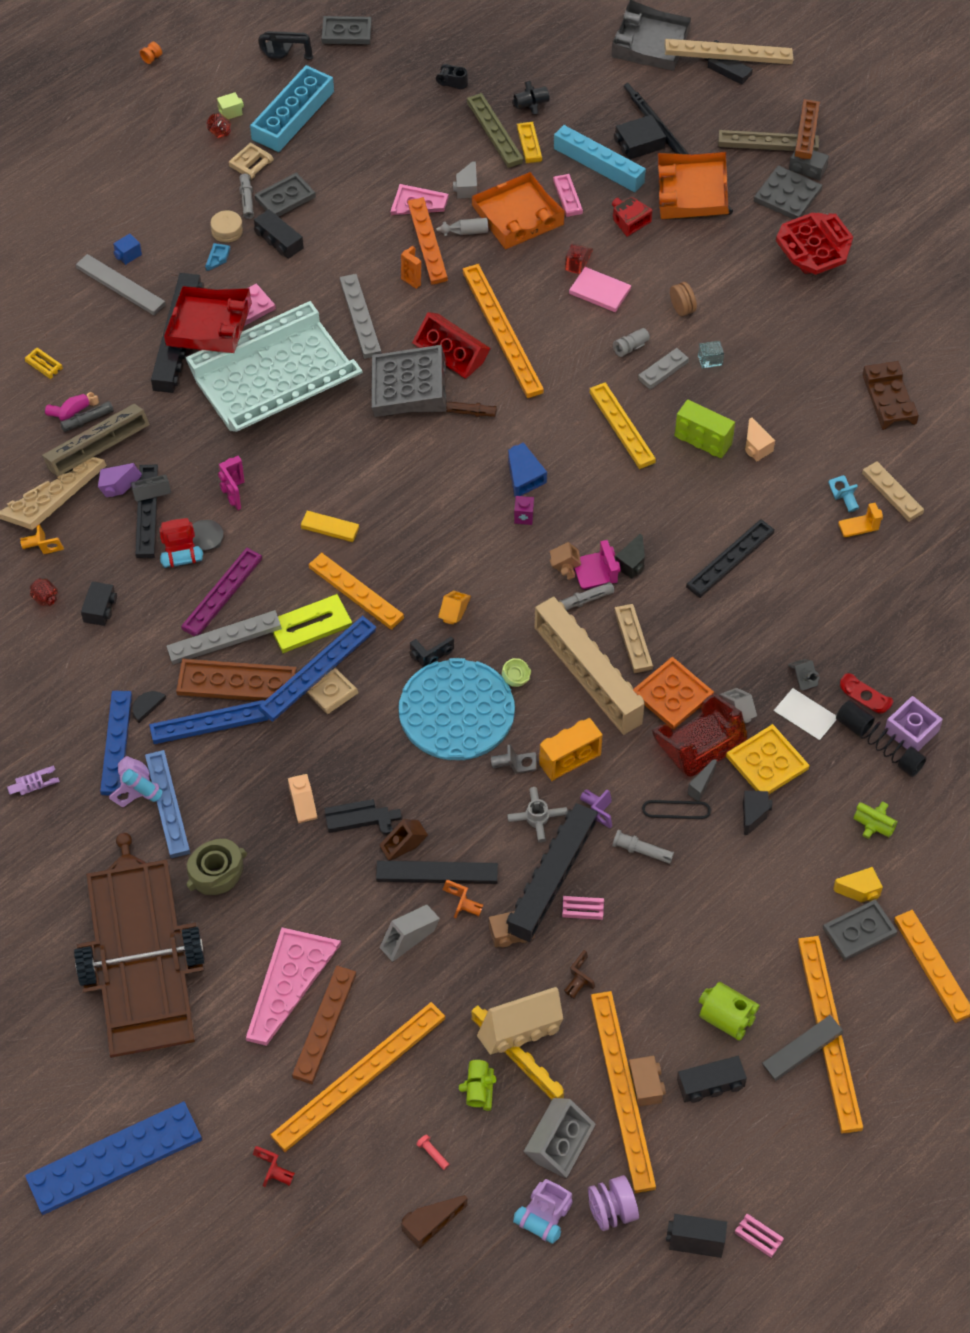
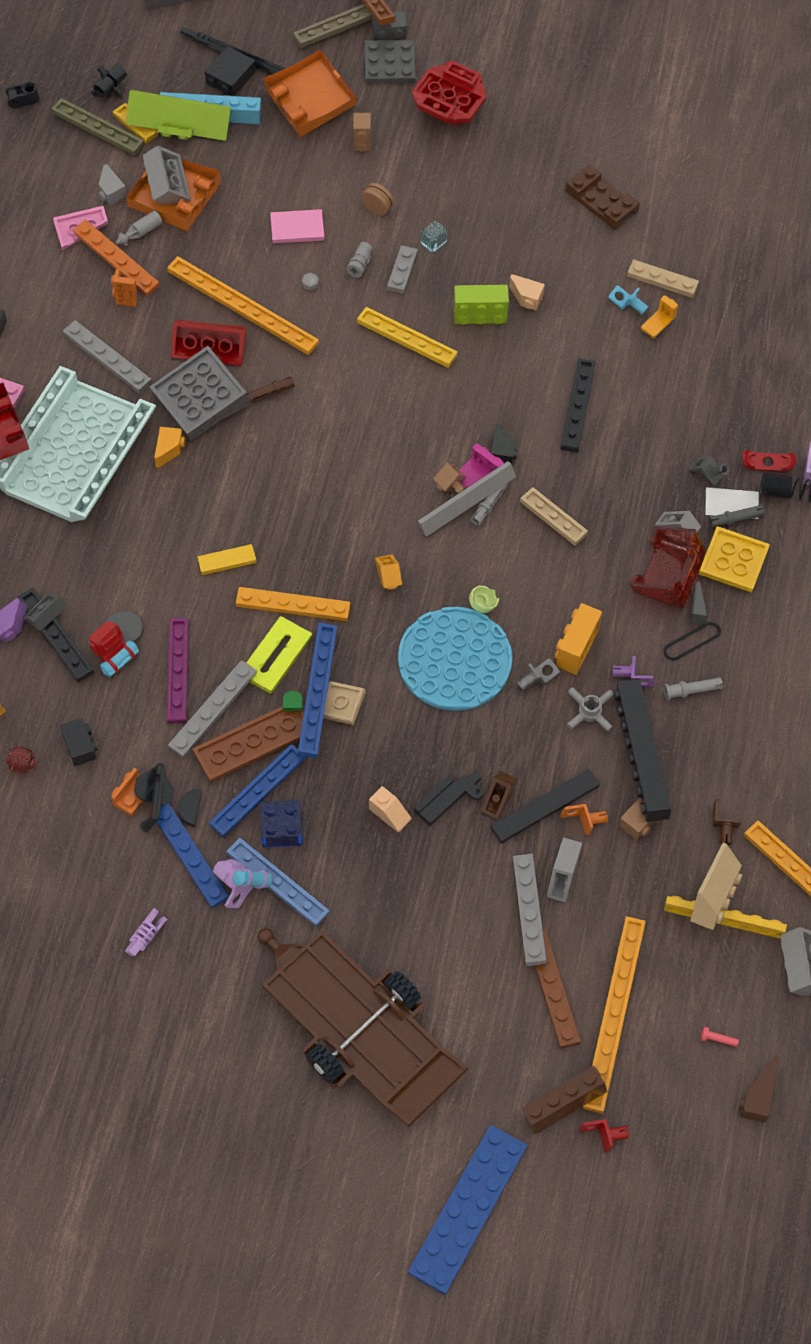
camera: 35 degrees left, 5 degrees up
olive piece [186,839,247,895] -> none
dark pink bracket [218,455,245,510] -> none
bright pink wing [246,928,341,1046] -> none
black bracket [409,636,454,667] -> none
lime pin [459,1060,496,1111] -> none
blue slope [508,442,547,498] -> none
magenta brick [514,496,534,525] -> none
tan brick [535,597,645,735] -> none
bright pink tile [553,174,583,217] -> none
bright pink tile [562,896,604,920] -> none
clear red slope [565,244,593,274] -> none
red torso [612,197,653,237] -> none
orange plate [633,657,714,730] -> none
black slope [743,790,772,835] -> none
none -> orange bracket [111,768,144,817]
none -> lime bracket [126,90,231,141]
none -> black piece [134,763,173,832]
none -> light grey slope [143,146,191,205]
none -> light orange slope [154,427,186,468]
none -> clear blue brick [260,799,302,847]
none -> green tile [283,691,302,711]
none -> light grey tile [301,273,319,291]
none -> medium nougat brick [353,113,371,152]
none -> light grey tile [418,461,516,537]
none -> light grey plate [513,853,547,966]
none -> reddish brown brick [521,1065,608,1134]
none -> dark grey pin [708,504,765,528]

